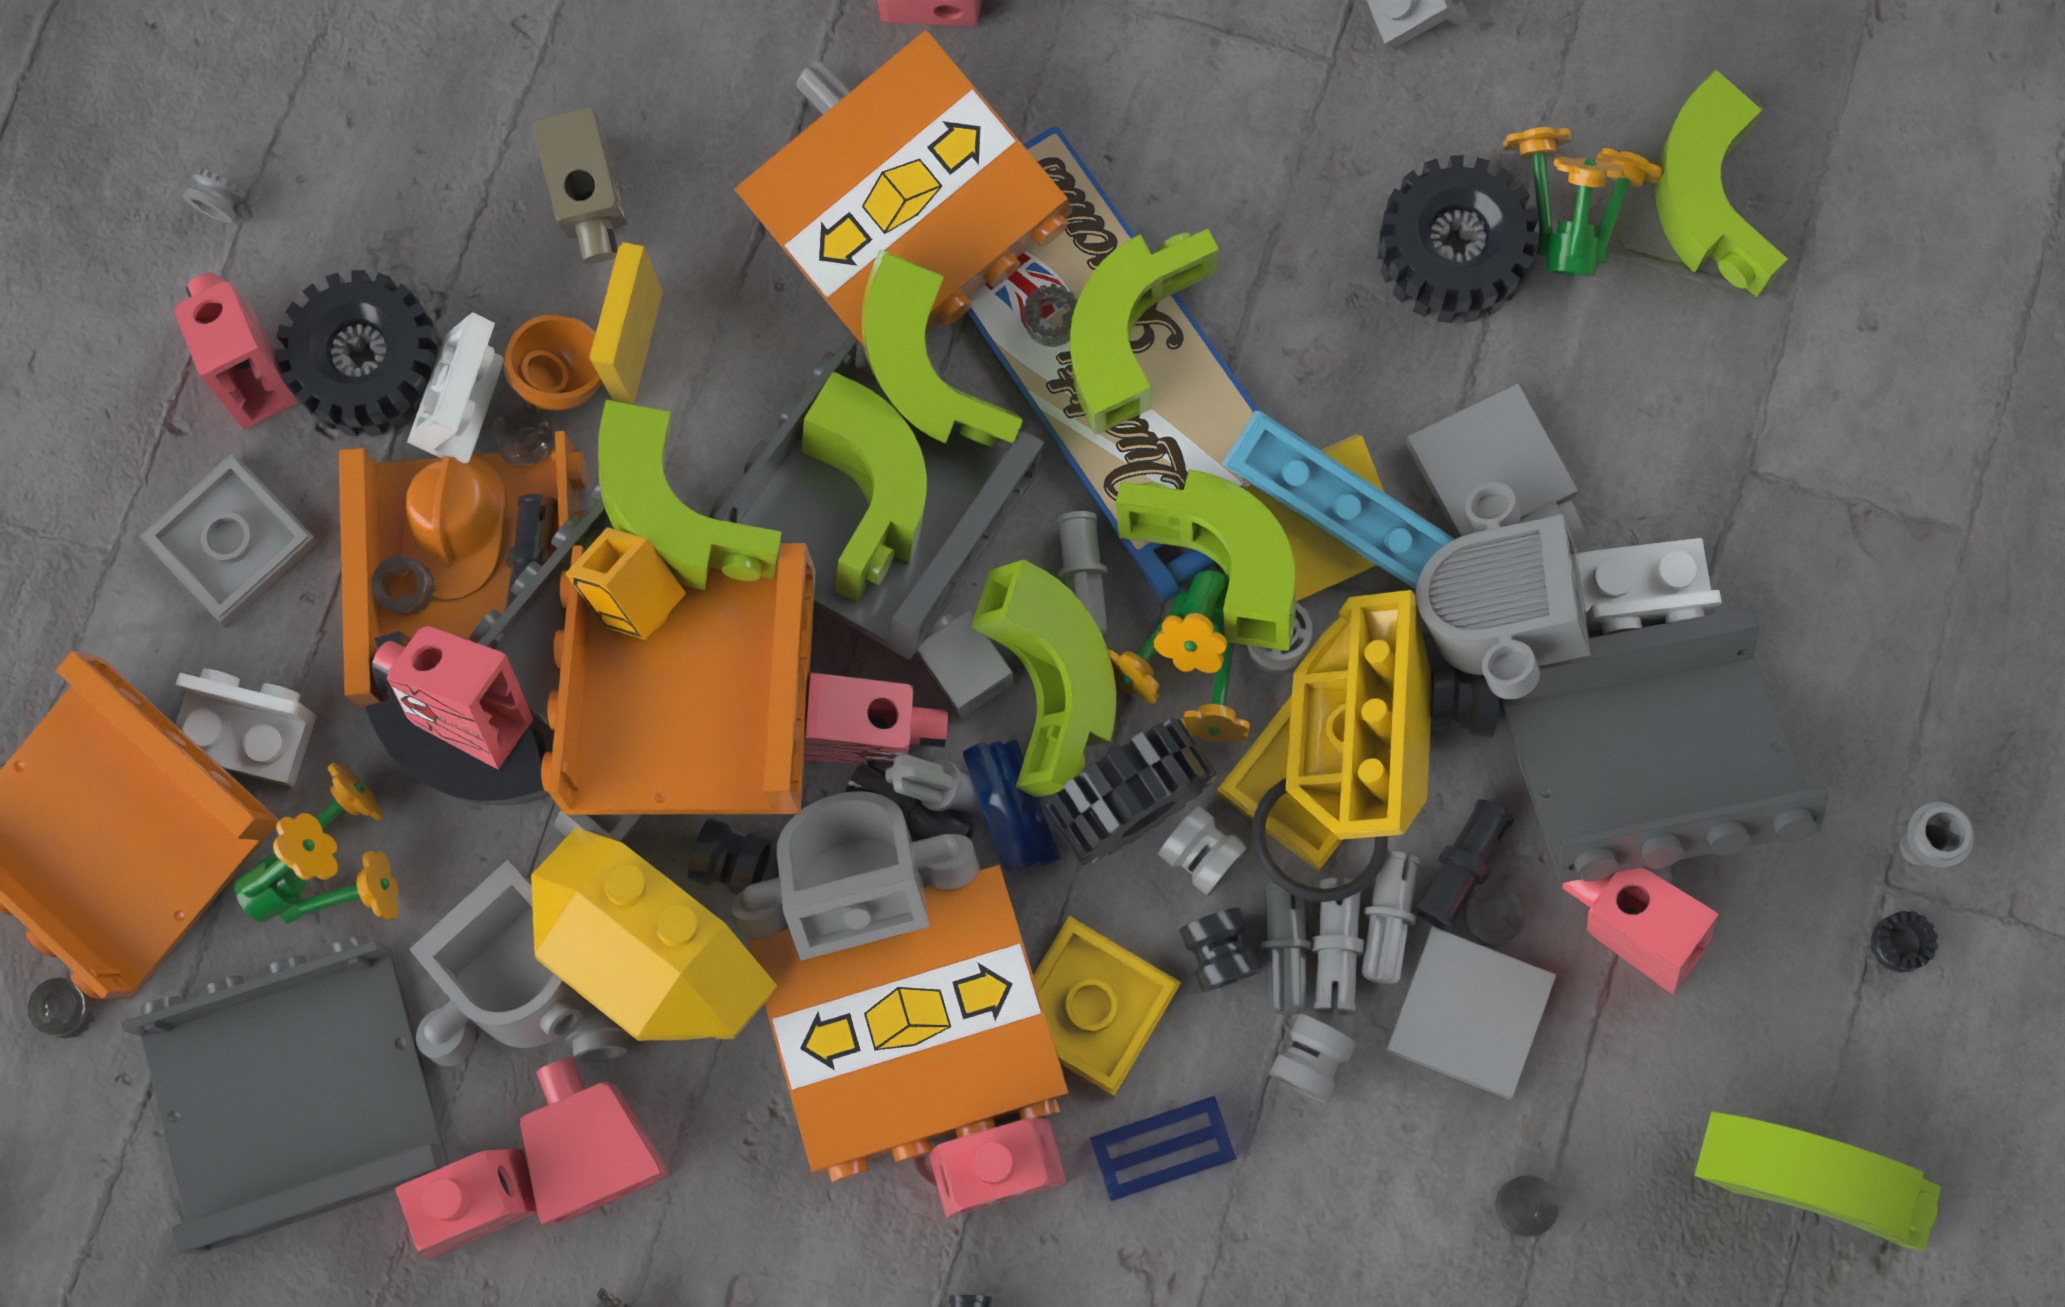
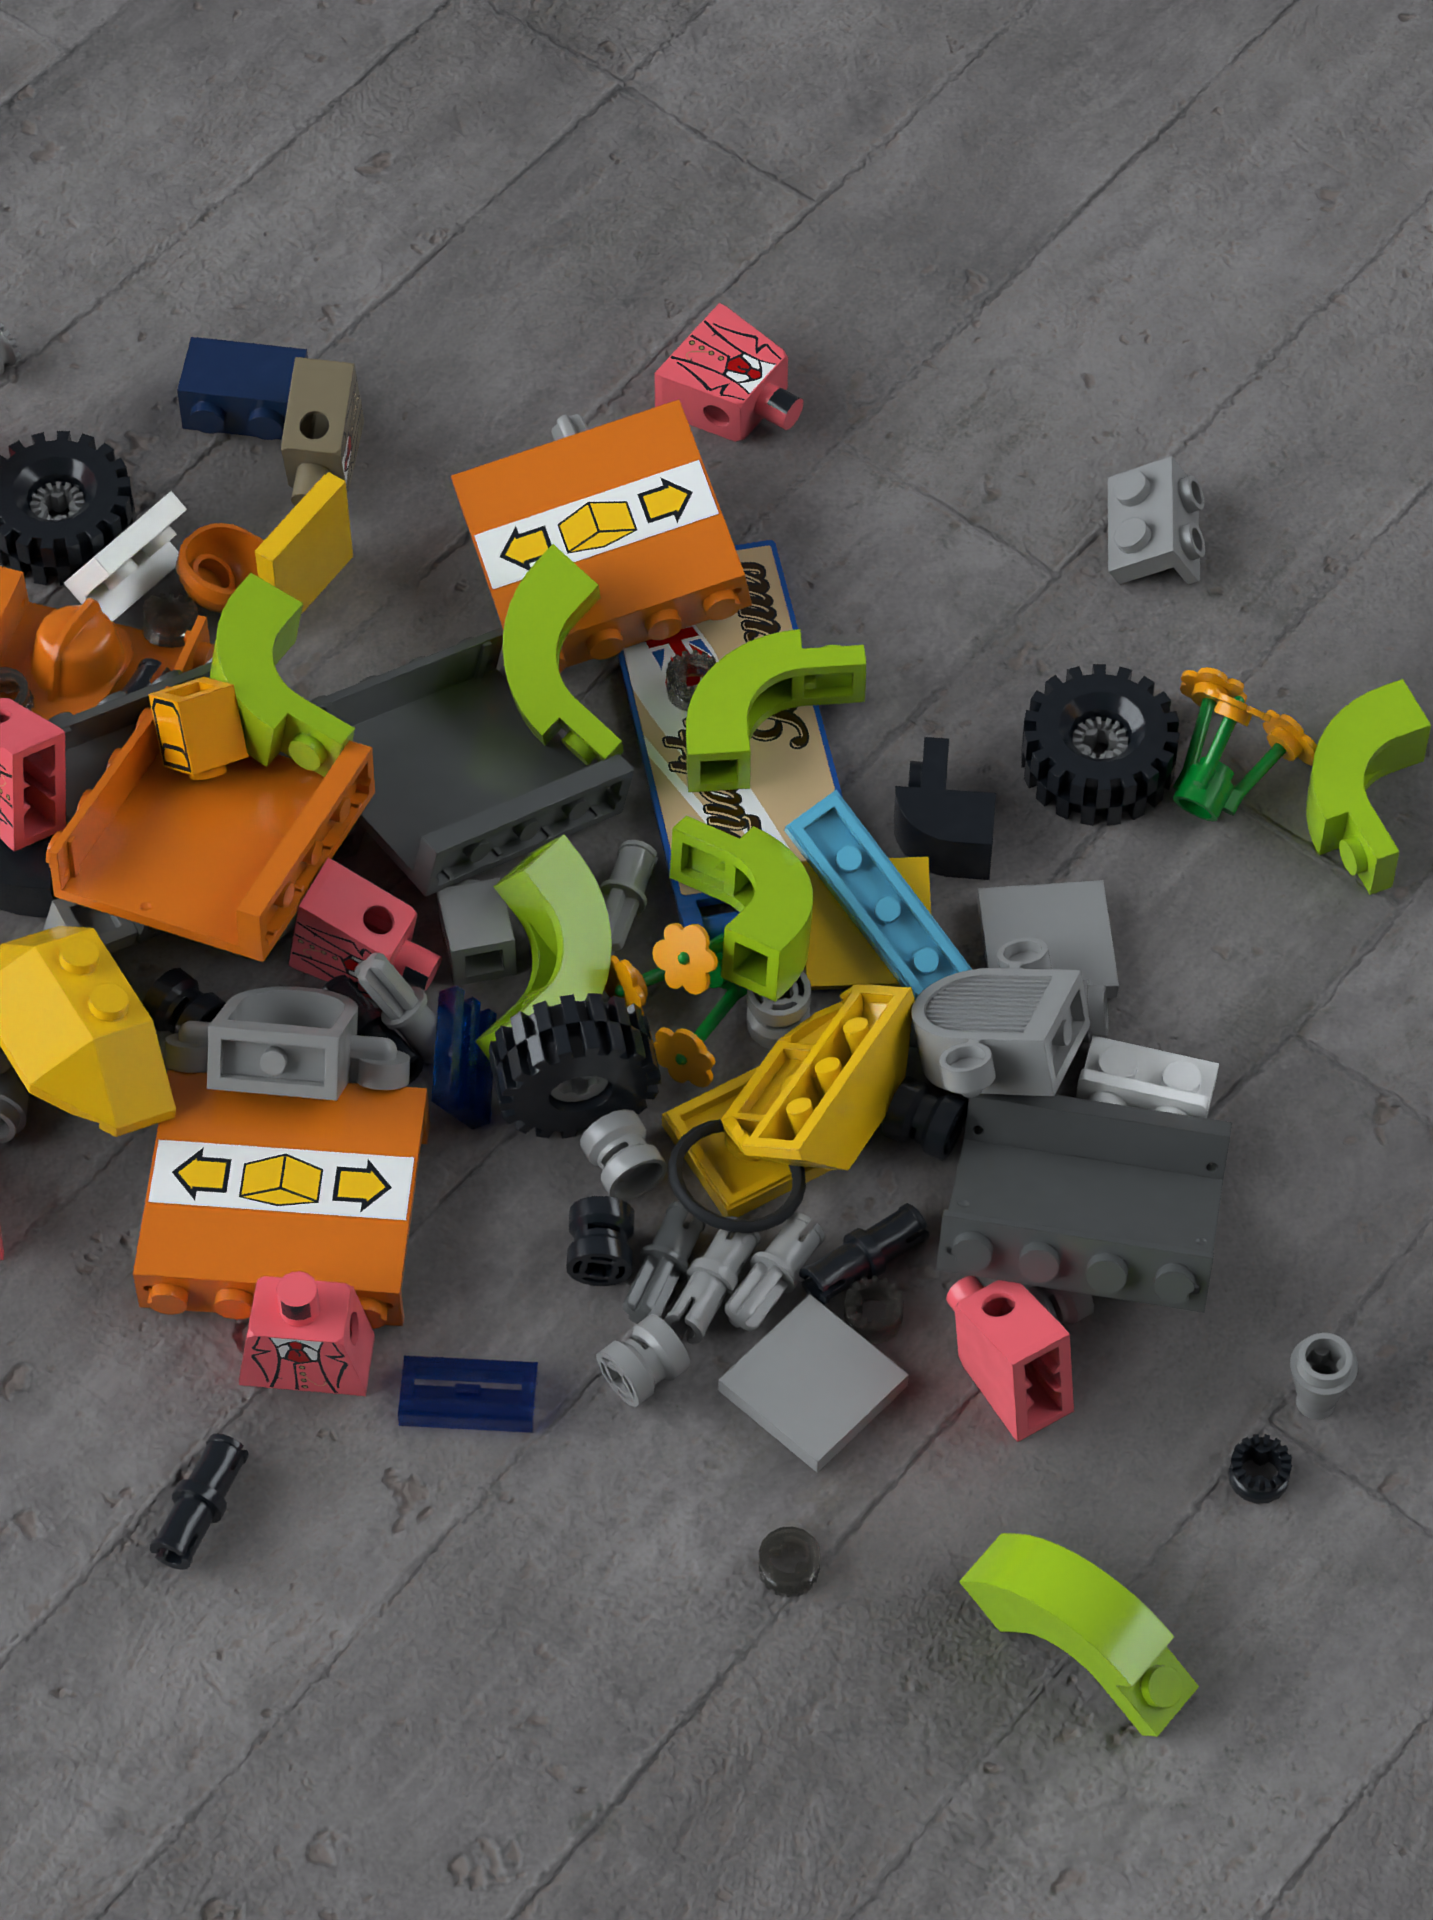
camera: 15 degrees right, 20 degrees down
lime arch [801,372,927,602] -> none
yellow tile [1033,916,1181,1097] -> none
none -> dark blue brick [177,337,308,440]
none -> black brick [894,737,996,880]

